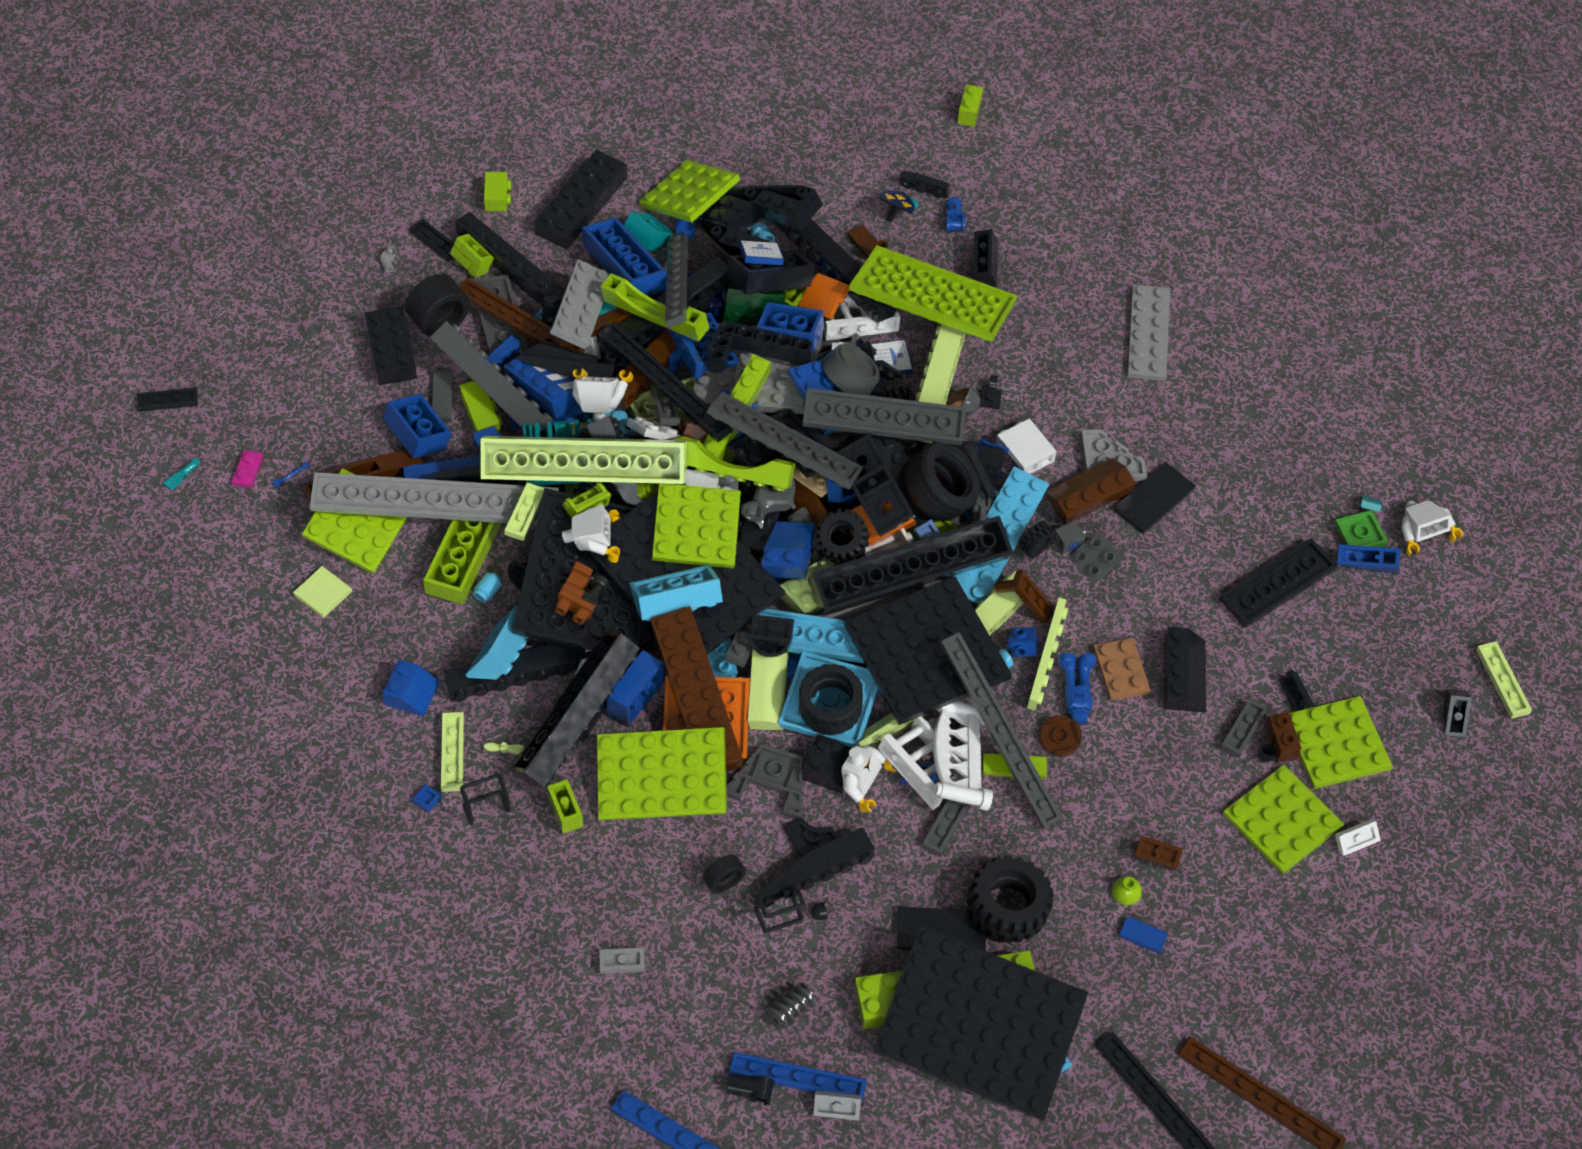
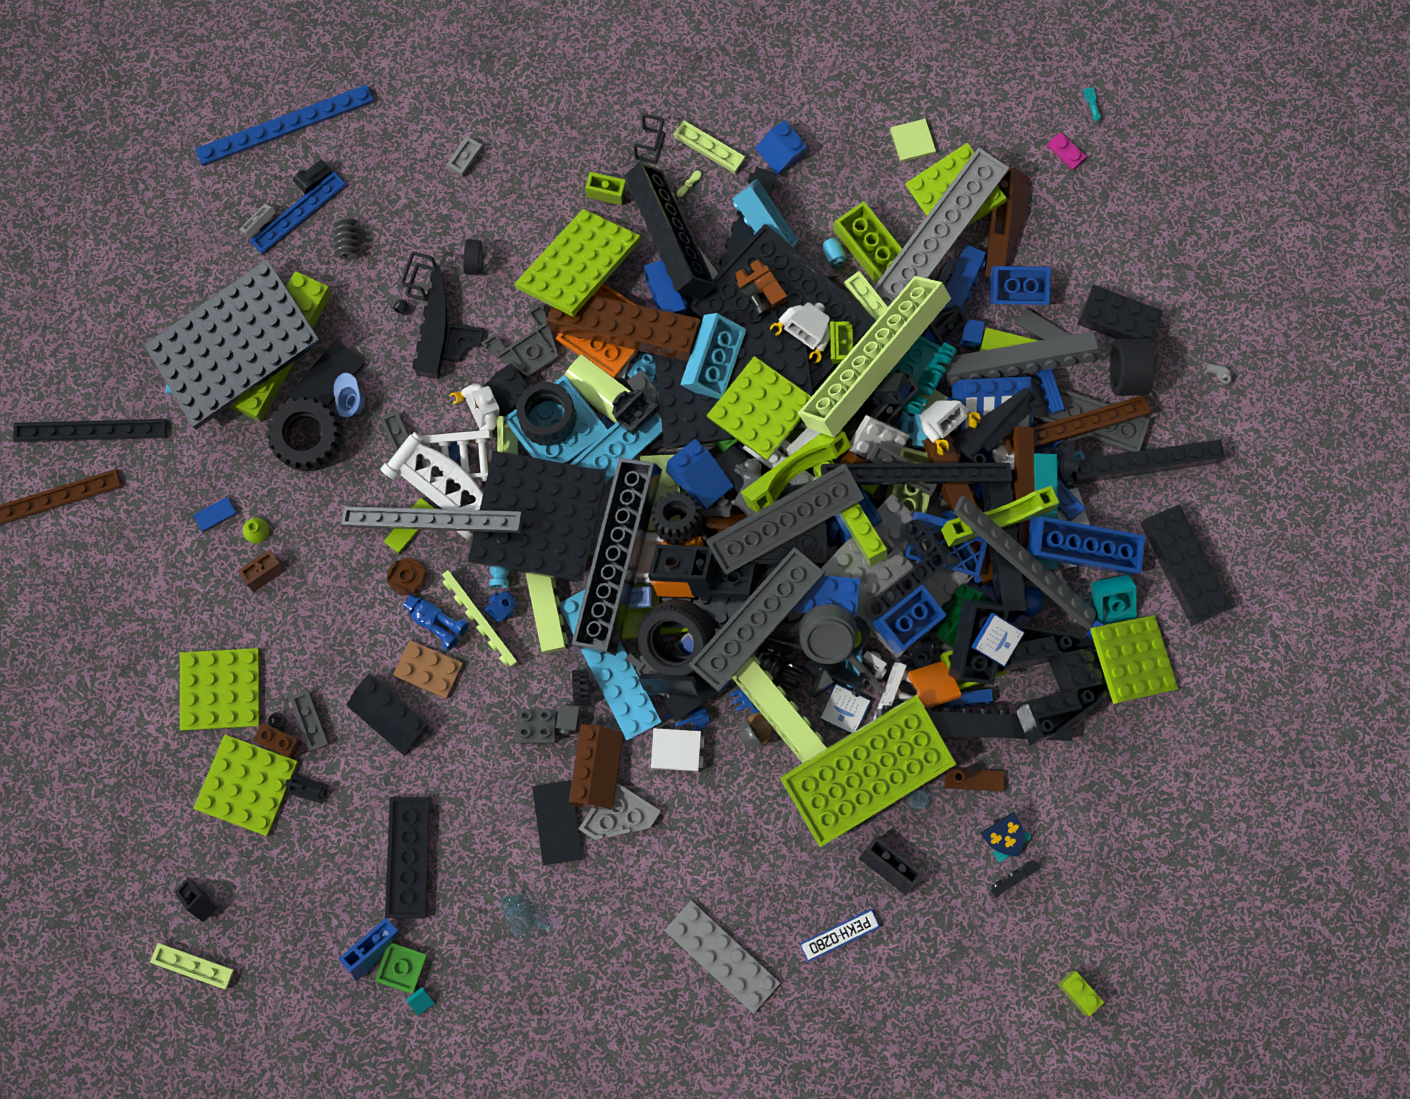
camera: 125 degrees right, 20 degrees up
black tile [137,387,198,412] -> none
blue hinge [273,462,309,487] -> none
black tile [409,218,454,262] -> none
blue tile [411,784,442,813] -> none
lime brick [450,234,494,277] -> none
lime brick [484,172,512,211] -> none
light grey plate [550,259,610,350] -> none
medium azure wheel [750,222,775,243] -> none
blue connector [945,197,965,232] -> none
black plate [980,375,1002,409] -> none
reddish brown piece [995,570,1054,623] -> none
white plate [1335,819,1381,856] -> none
white torso [1402,501,1463,556] -> none
none -> medium blue piece [334,373,365,418]
none -> clear light blue animal [498,894,552,937]
none -> tile [799,909,880,962]

